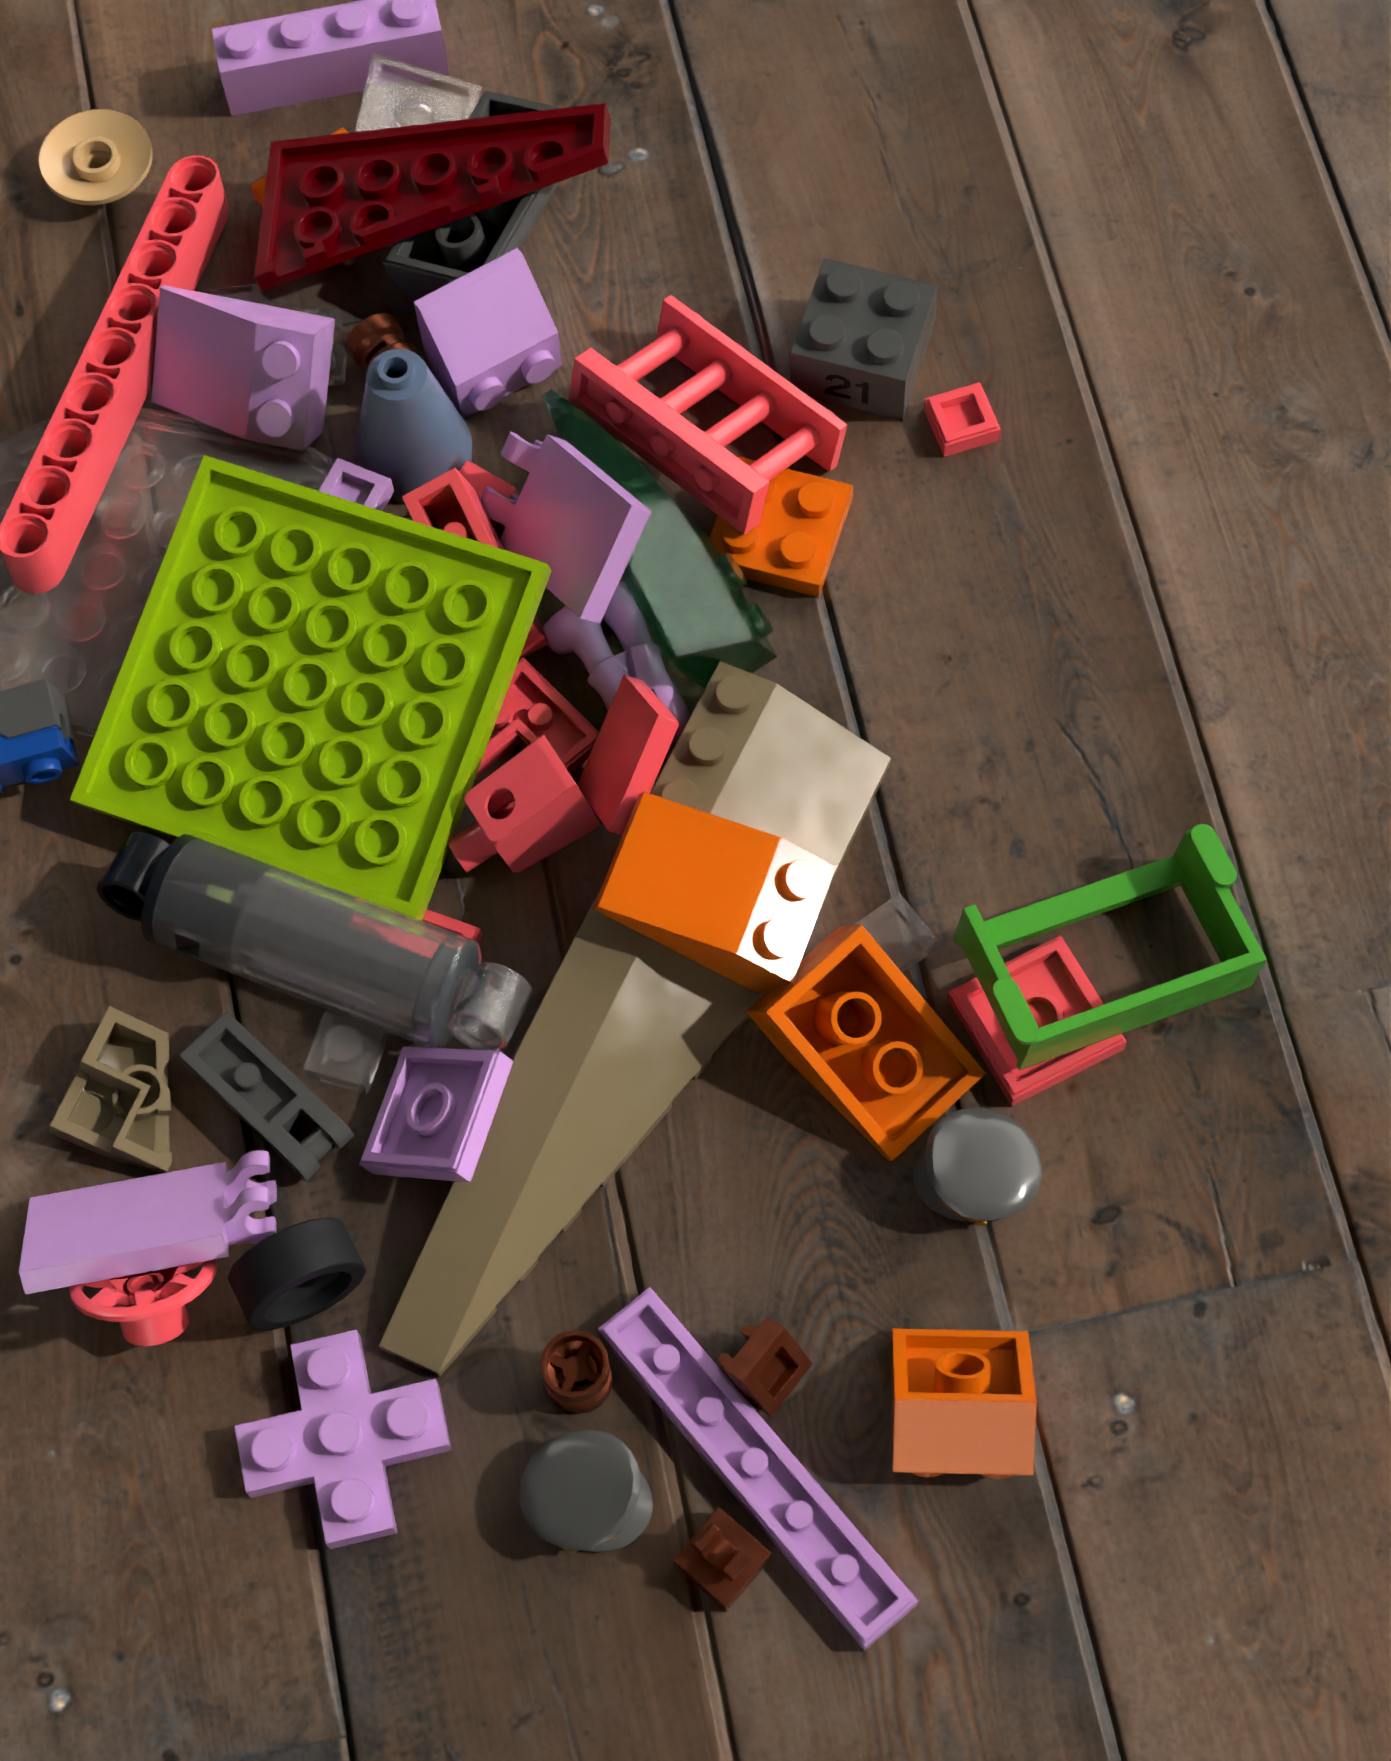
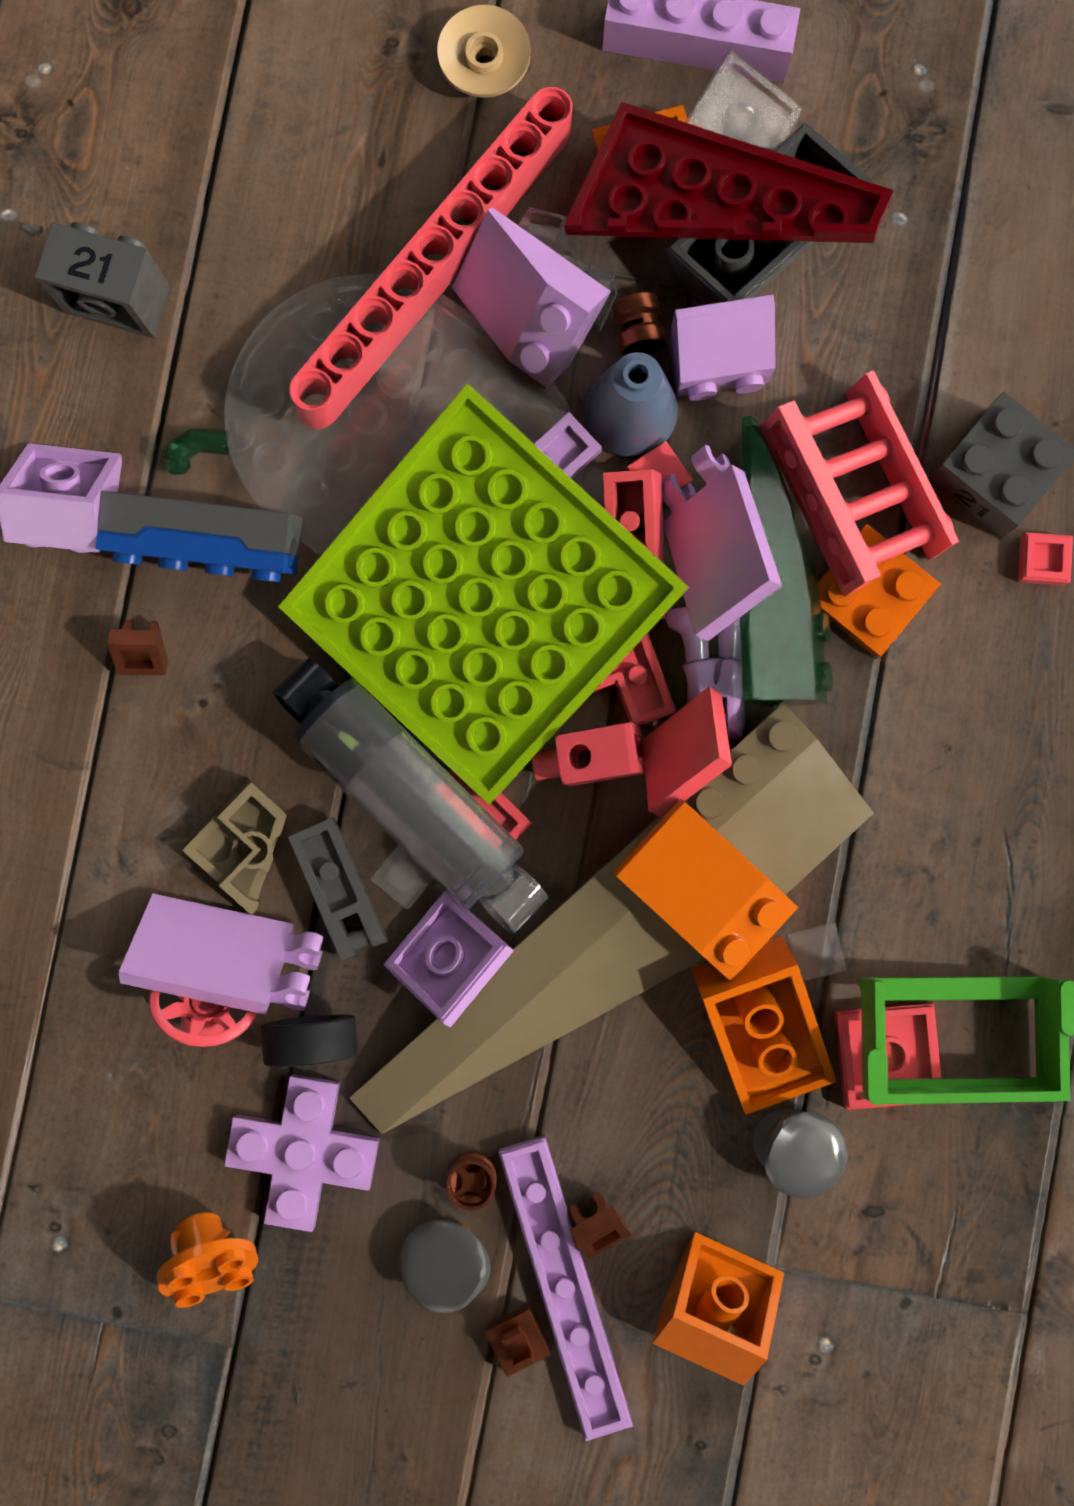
camera: 20 degrees right, 20 degrees up
none -> orange plate [156,1212,258,1308]

